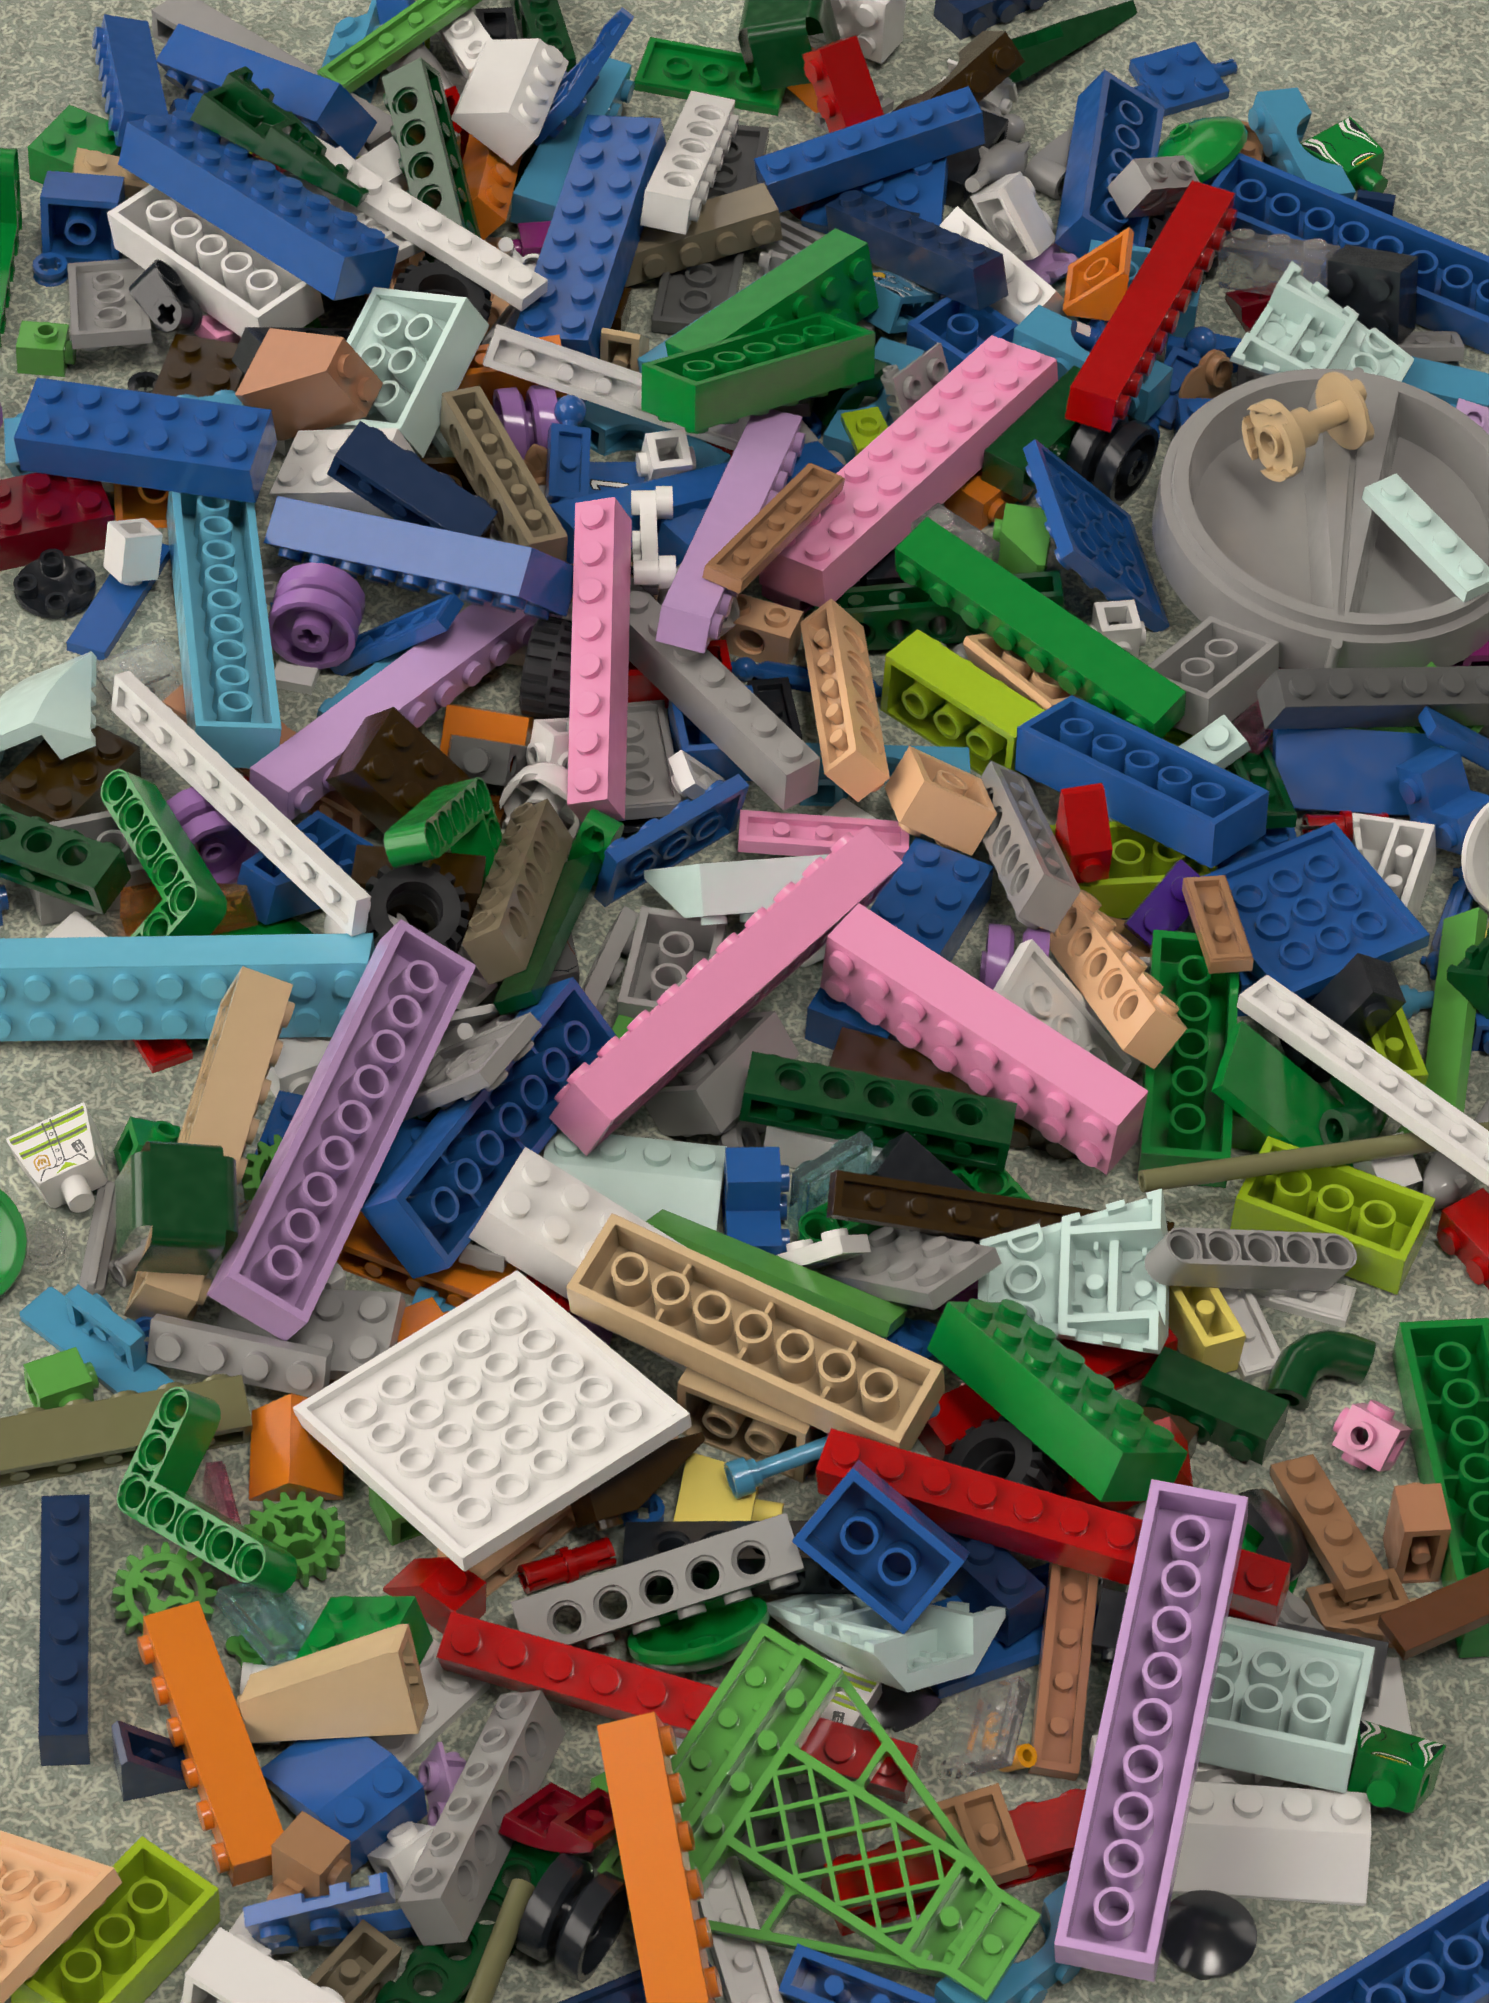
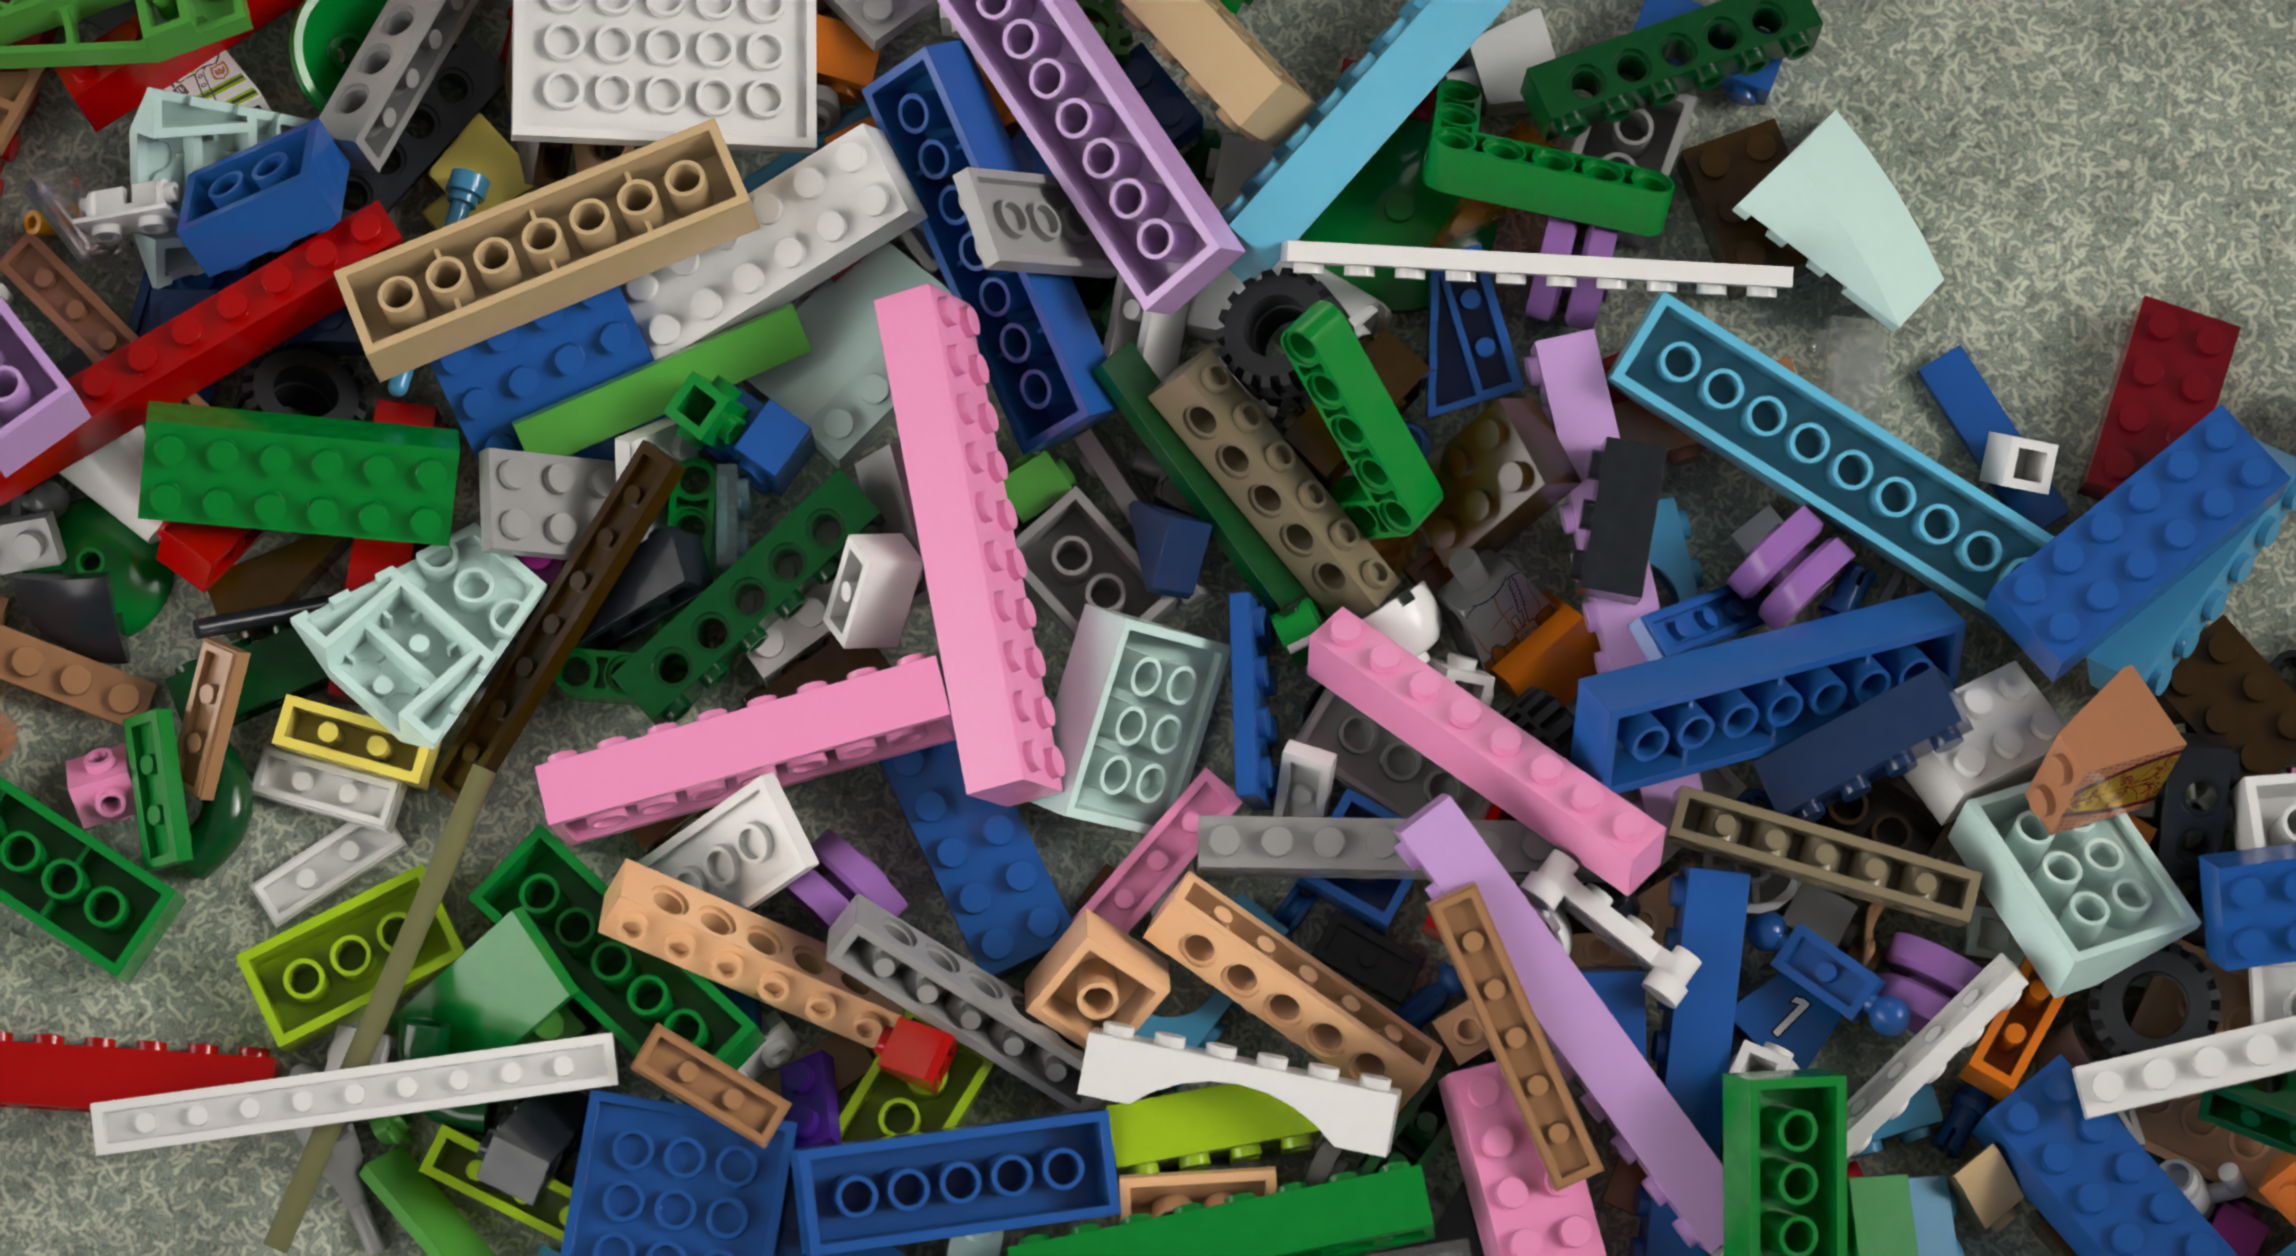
camera: 130 degrees right, 30 degrees up
black dish [13,549,96,619] -> none
light grey beam [1145,1227,1357,1291] -> none
none -> white hinge [72,178,181,243]
none -> green plate [123,709,193,871]
none -> medium nougat tile [177,637,251,800]
none -> black bar [193,593,338,639]
none -> green brick [663,371,751,451]
none -> white brick [823,533,923,649]
none -> white arch [1077,1021,1402,1157]
none -> dark blue slope [1128,500,1213,599]
none -> black brick [1569,436,1668,605]

